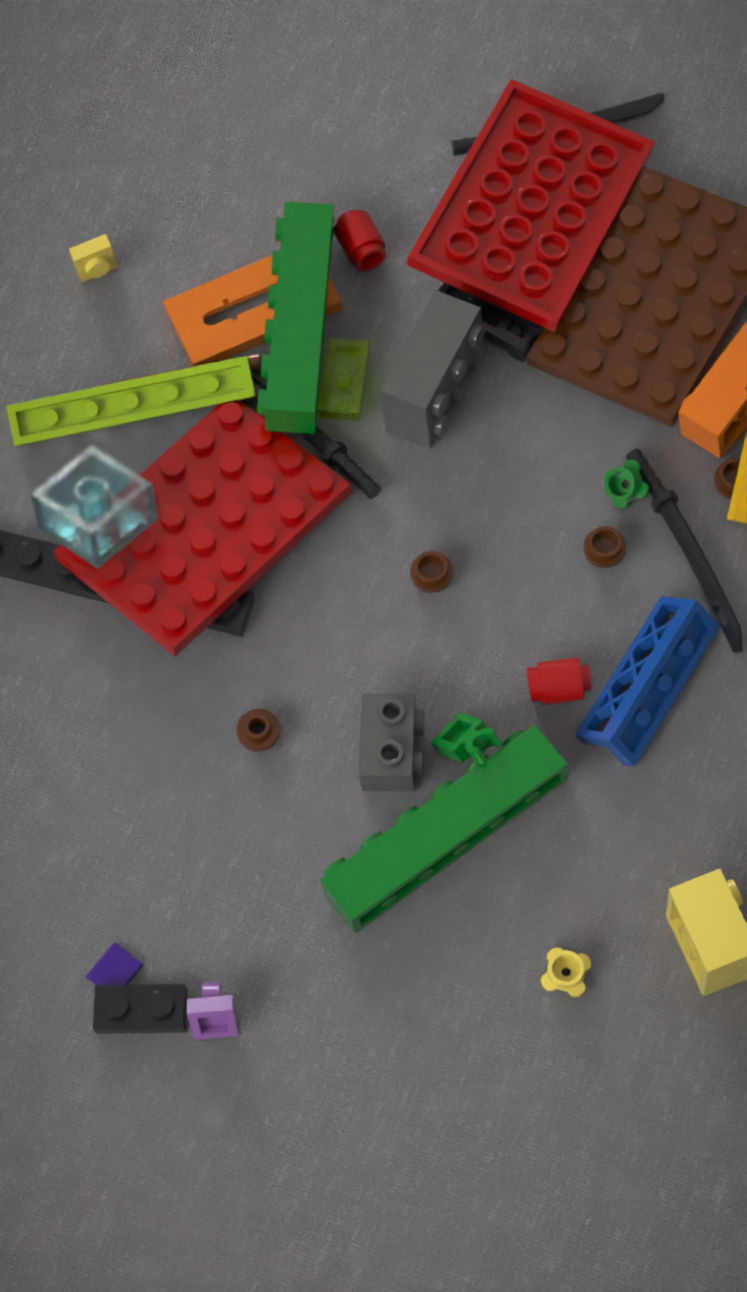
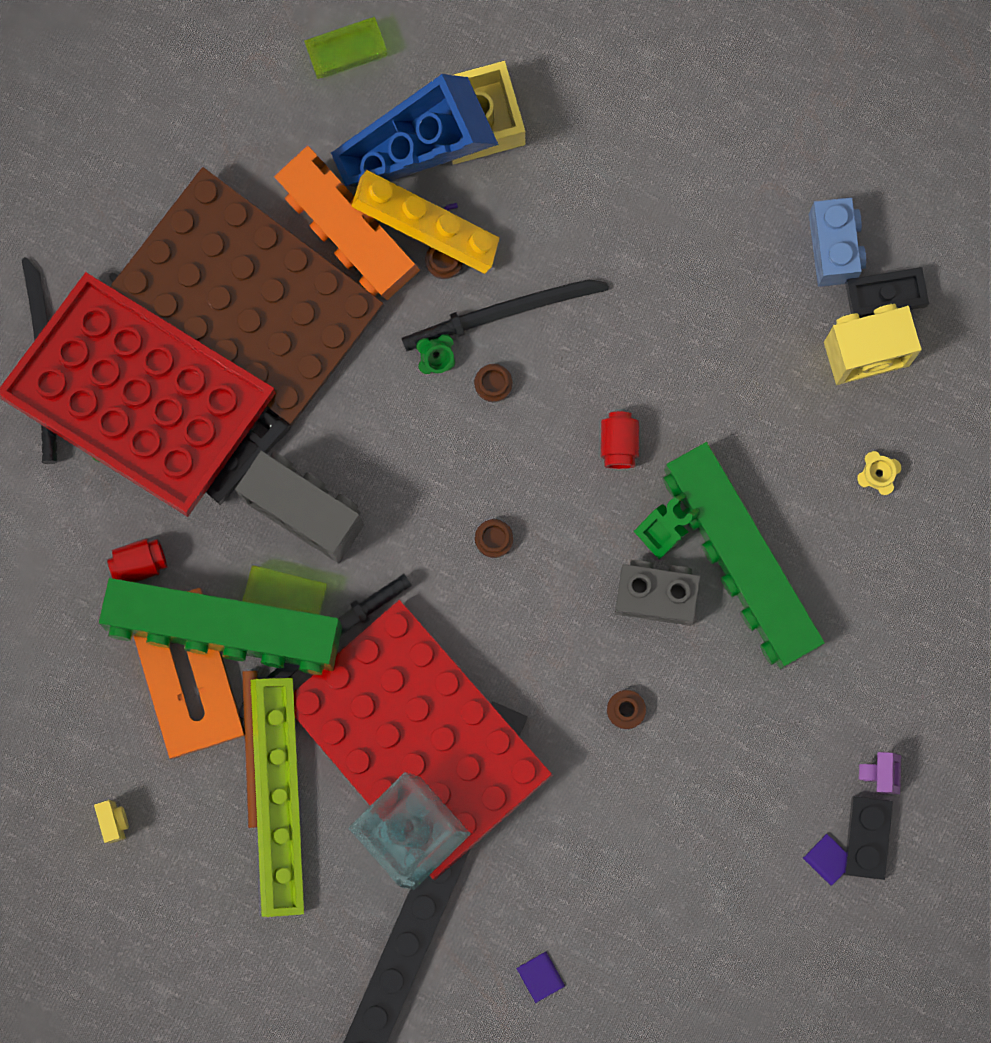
camera: 90 degrees left, 15 degrees up
blue fence [575,596,720,767] -> none

